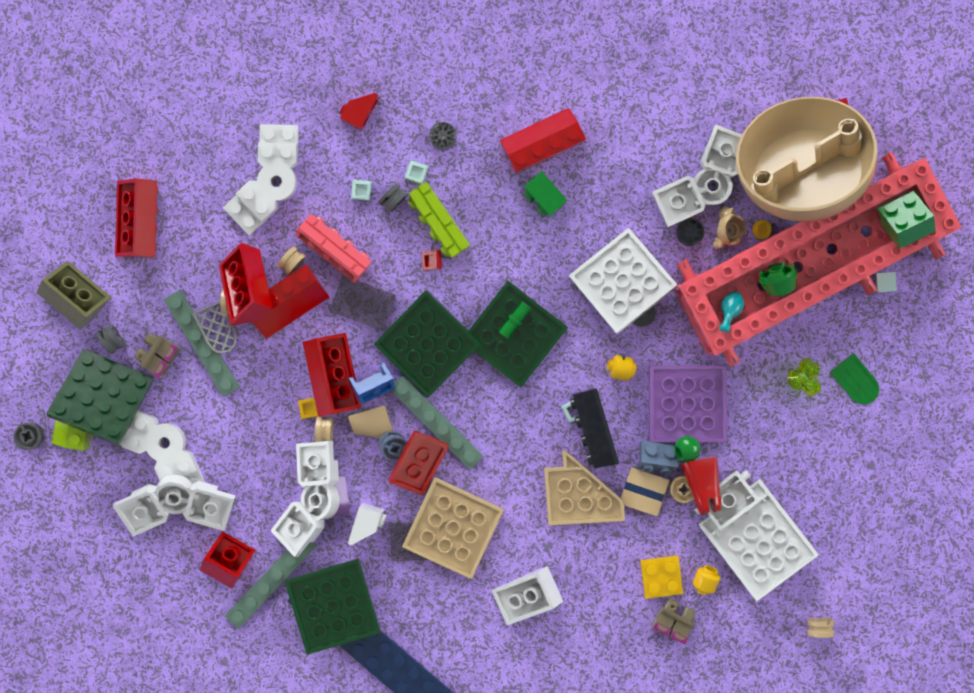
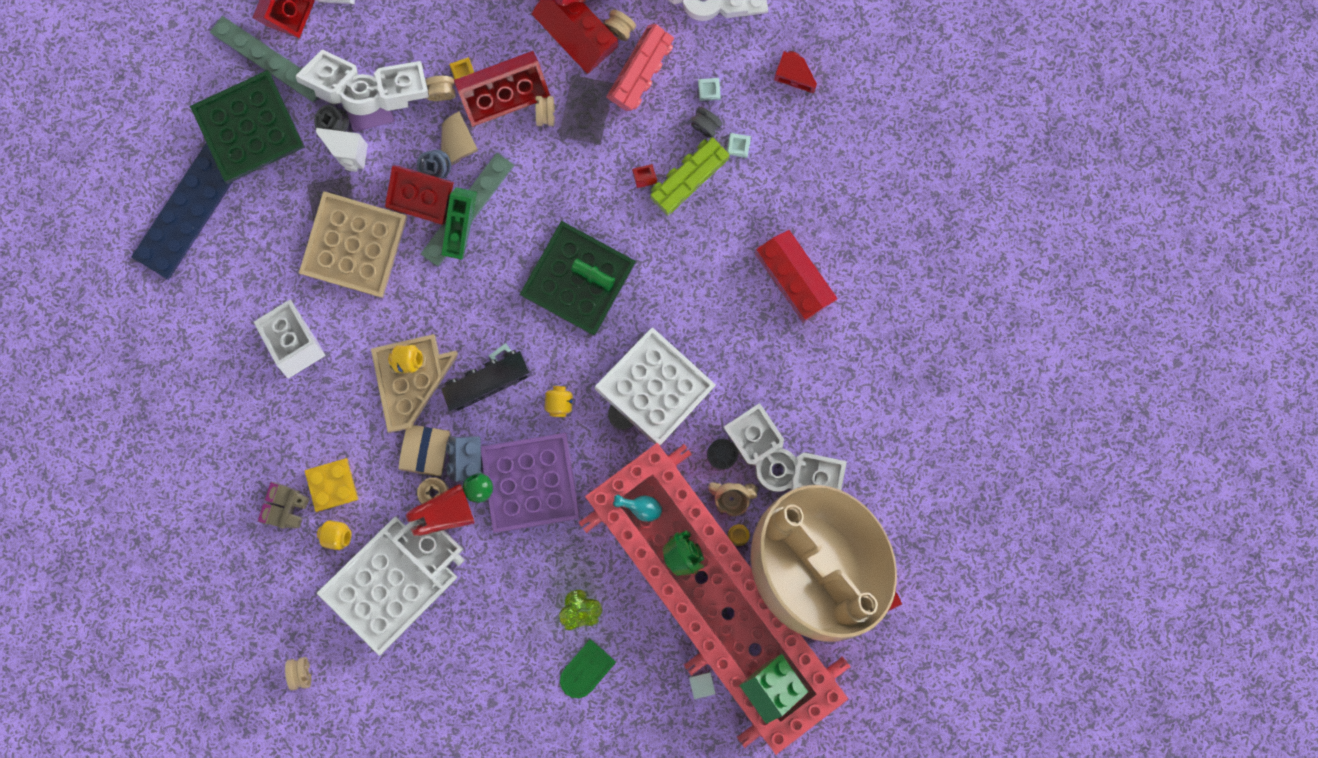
camera: 80 degrees right, 5 degrees down
panel [349,362,395,405] -> none
dark green plate [374,290,482,398] -> none
dark grey wheel [429,122,456,150] -> none
green brick [523,171,567,219] -> none
none -> dark grey wheel [314,105,349,132]
none -> yellow head [388,345,423,373]
none -> green slope [441,187,477,260]
none -> tan wheel [535,96,555,126]

